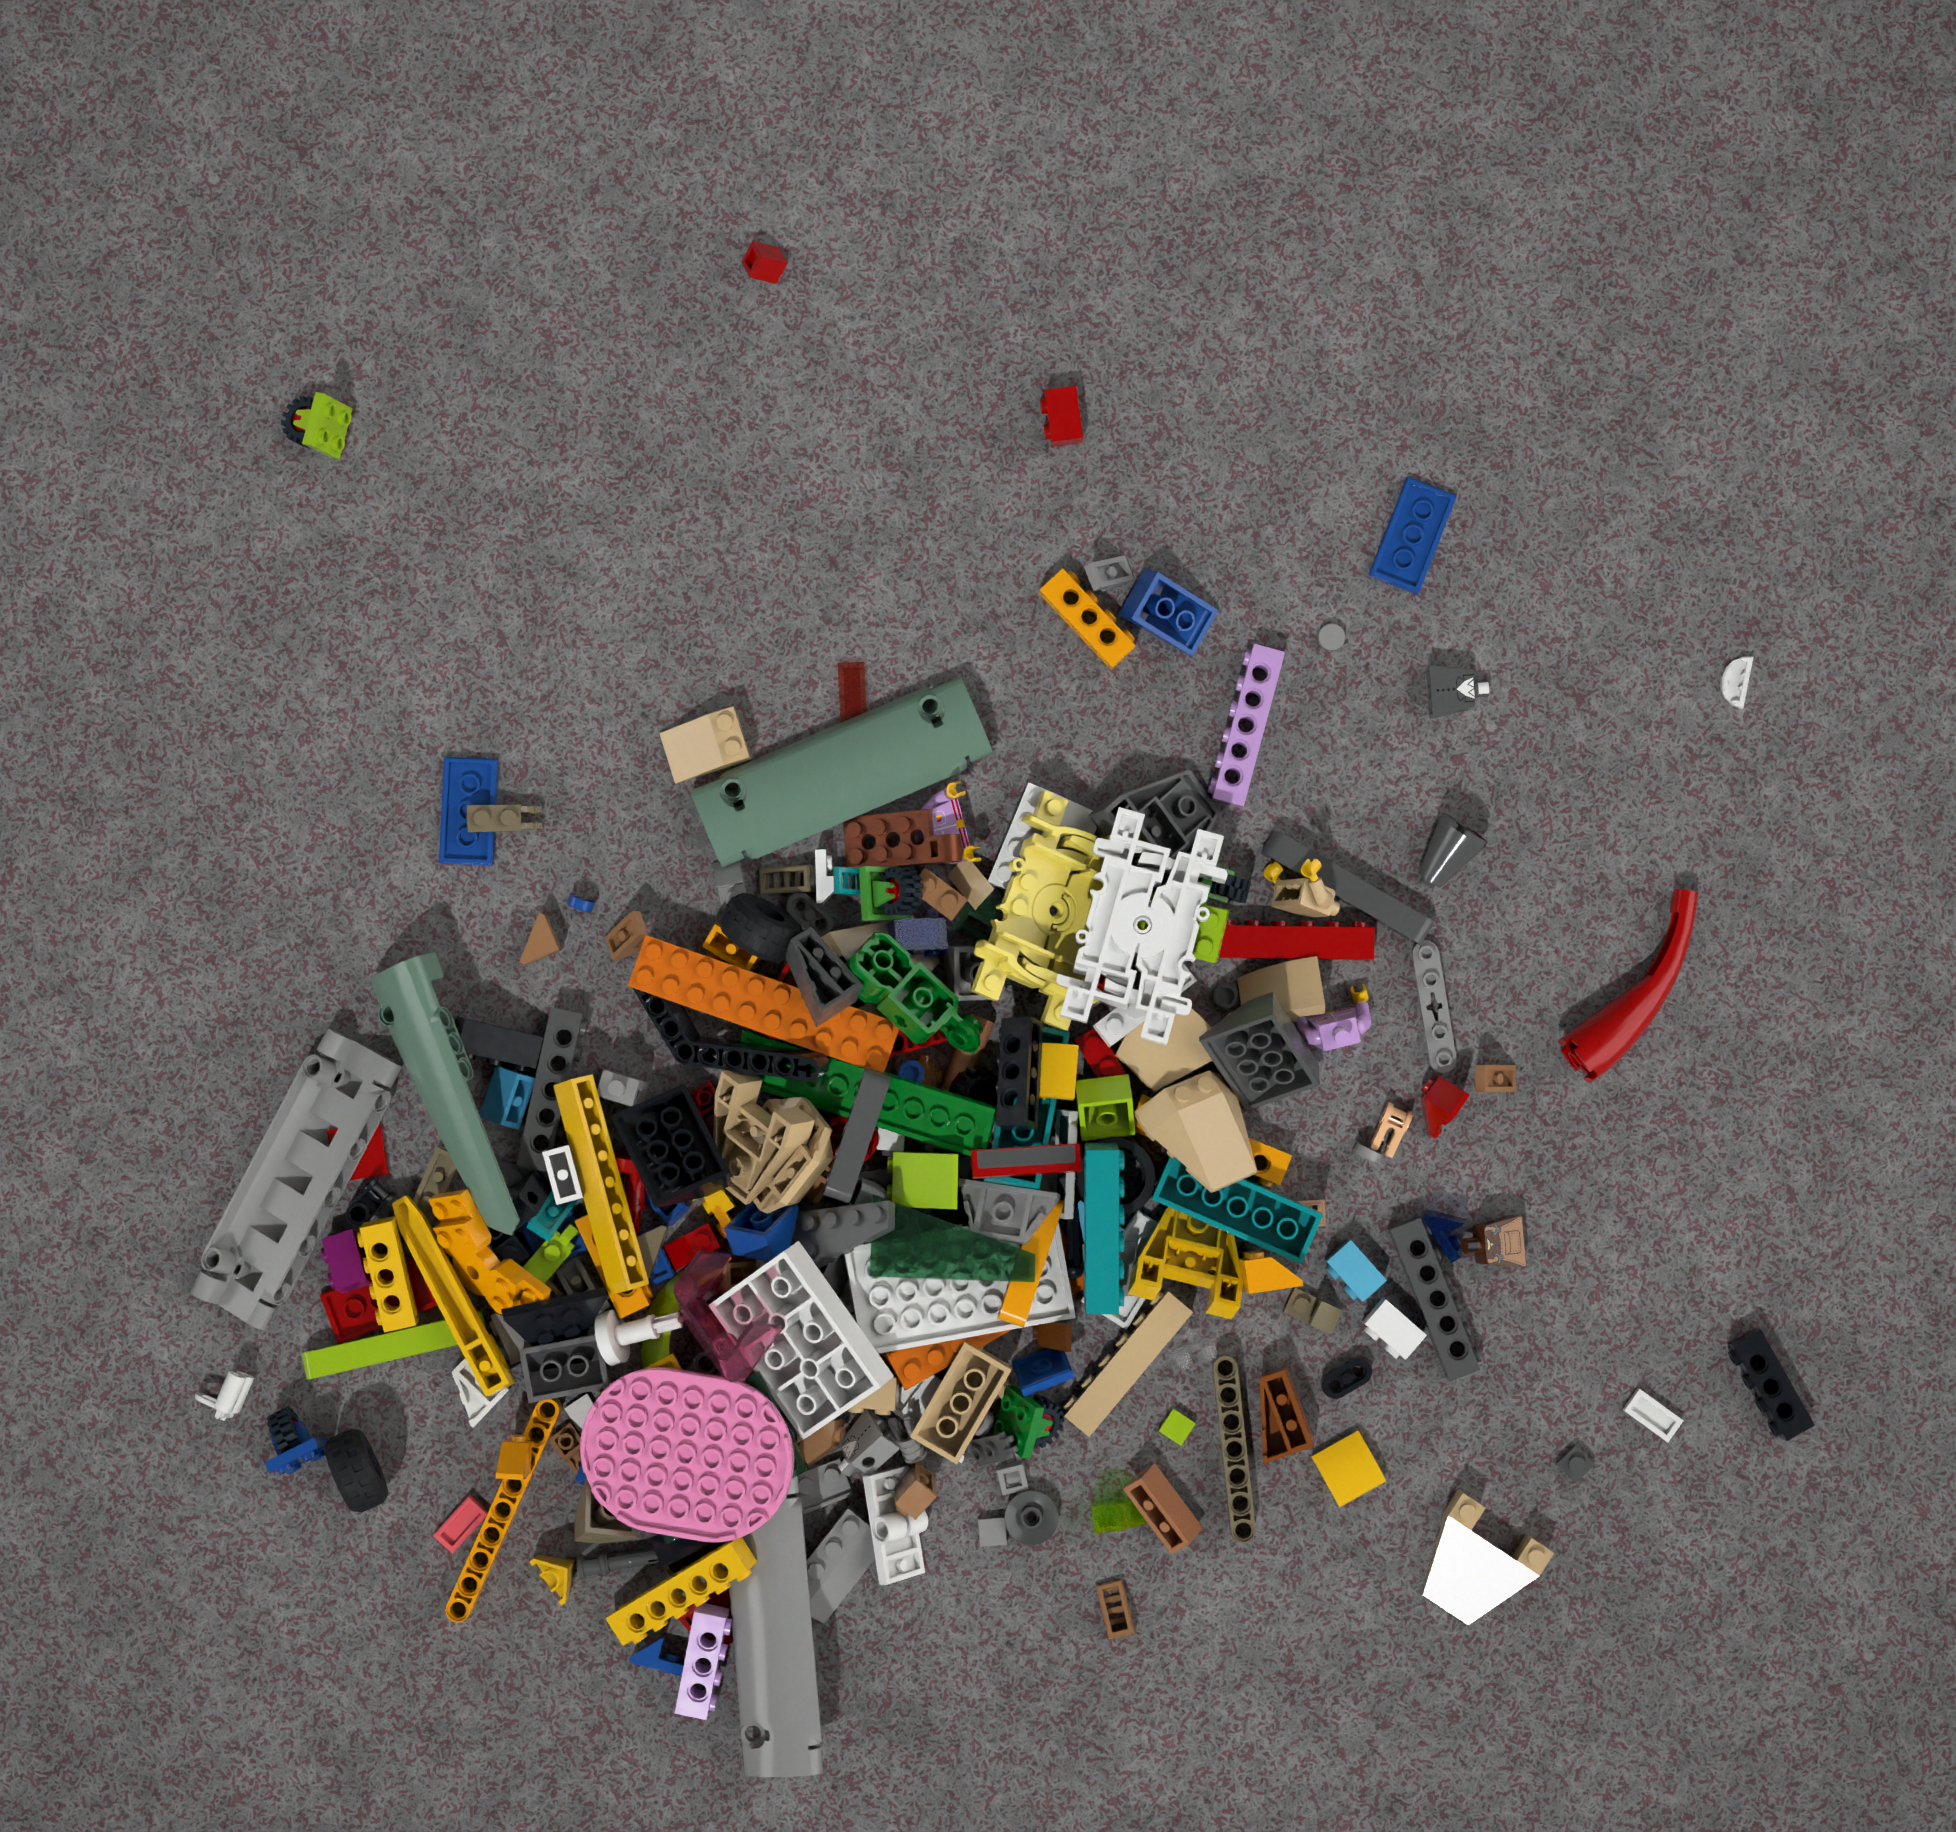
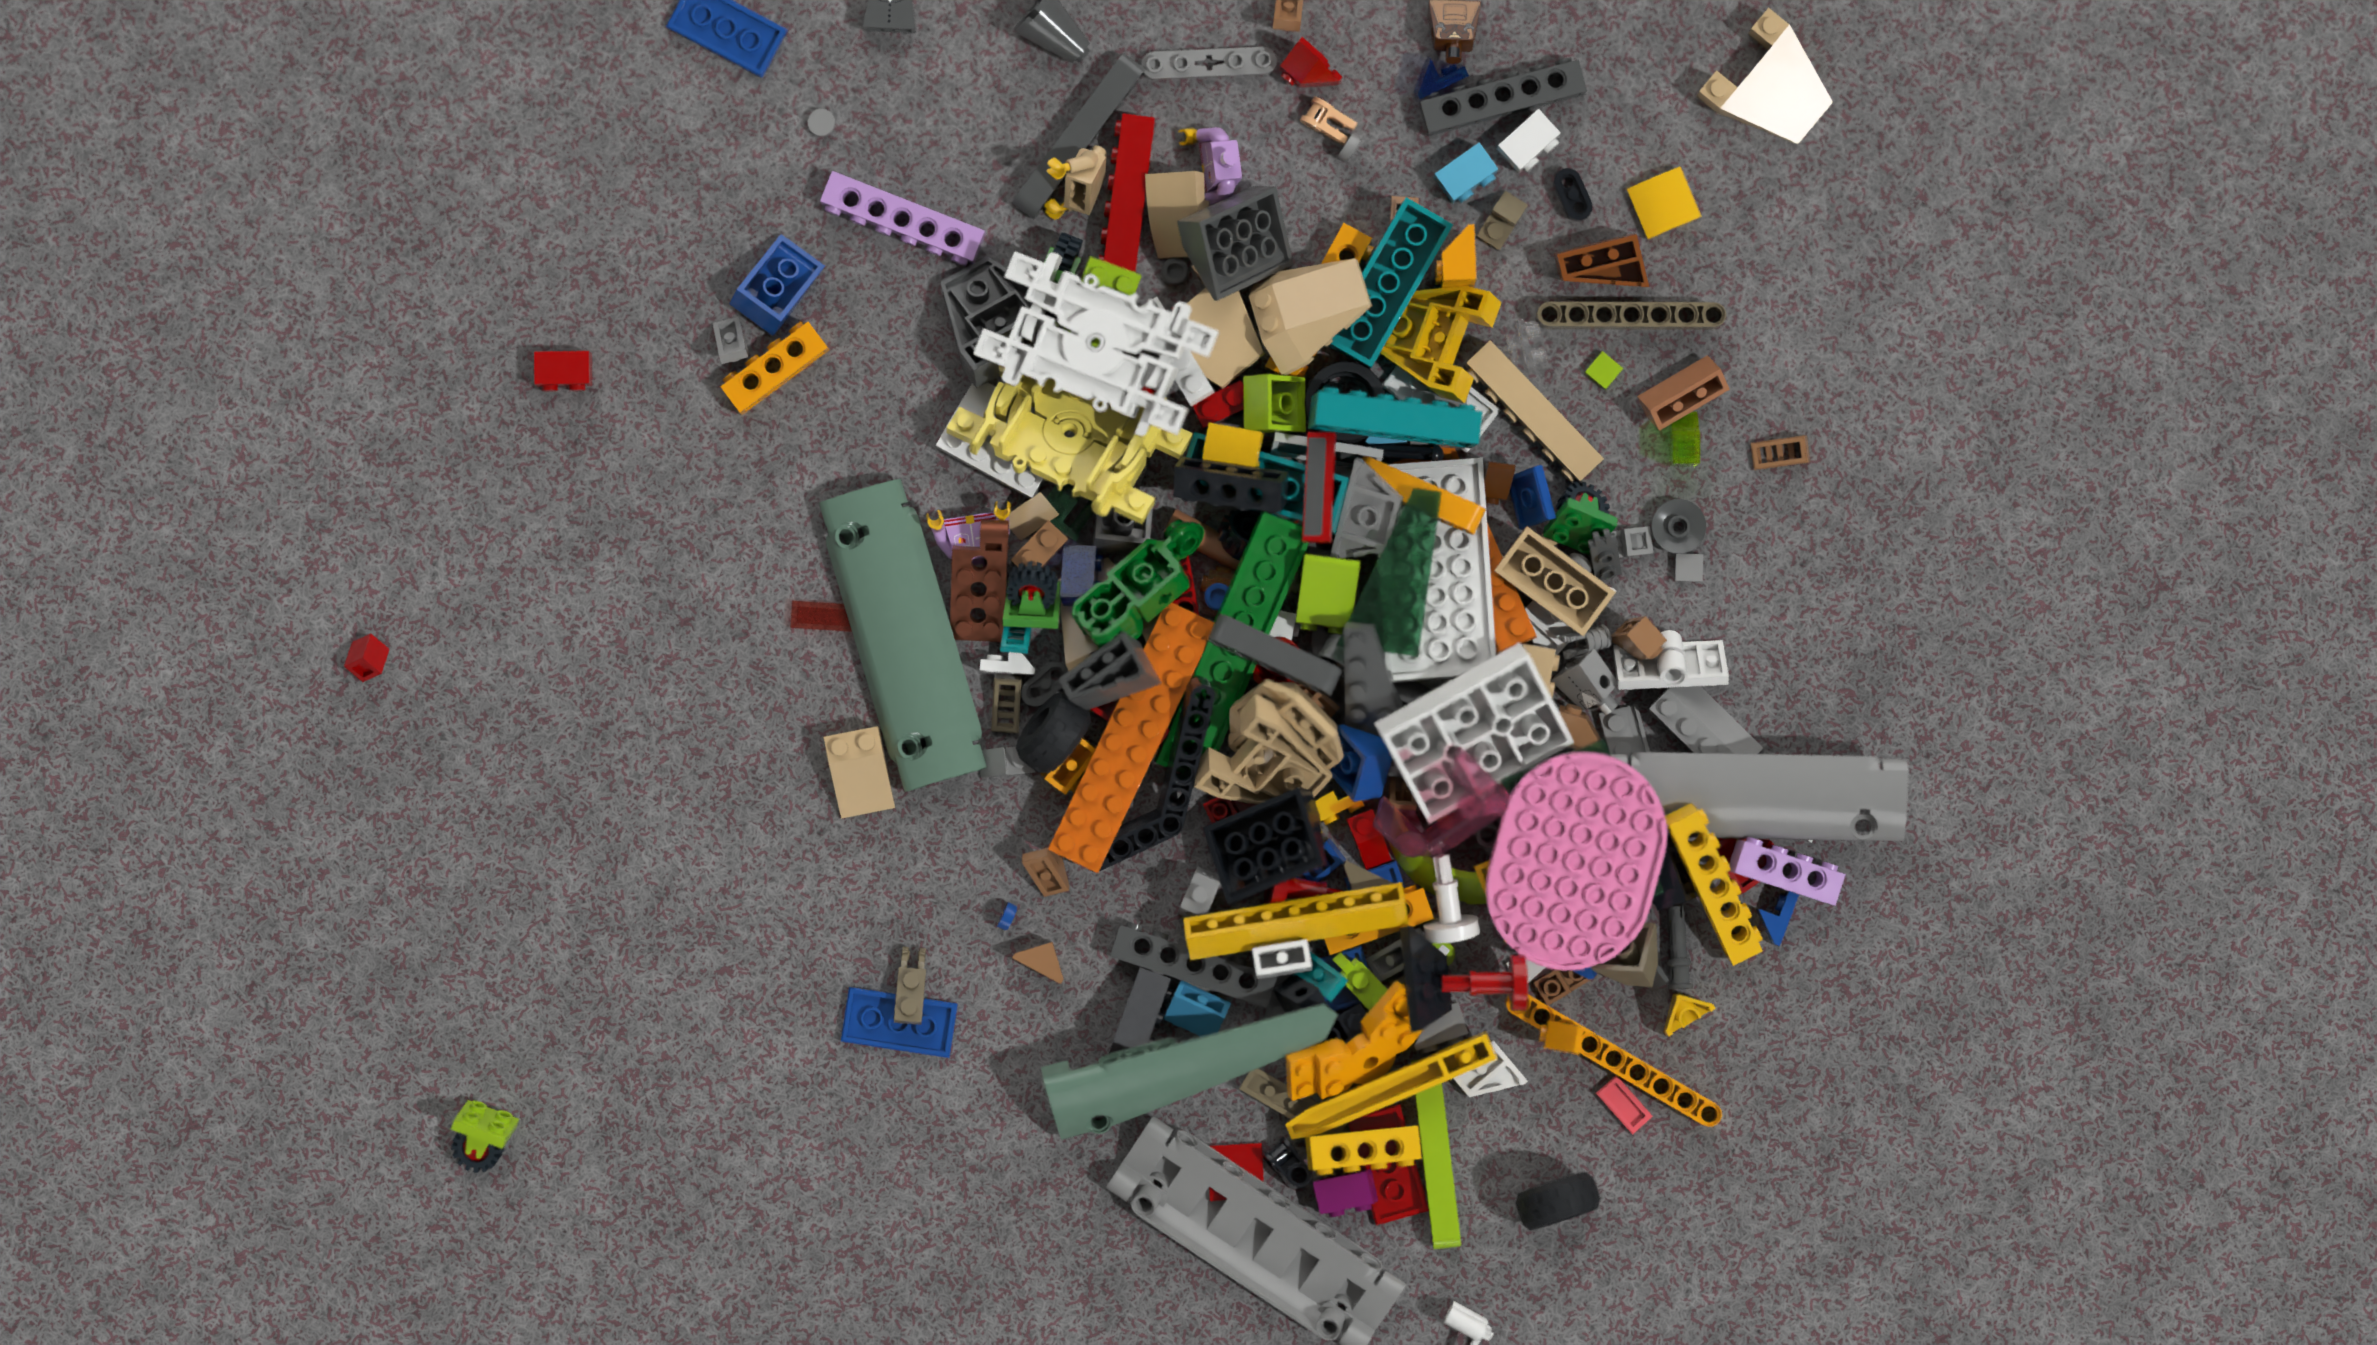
camera: 85 degrees left, 0 degrees up
plate [265,1406,328,1475] -> none
flat silver slope [519,1335,610,1403] -> none
none -> red piece [1441,955,1528,1011]

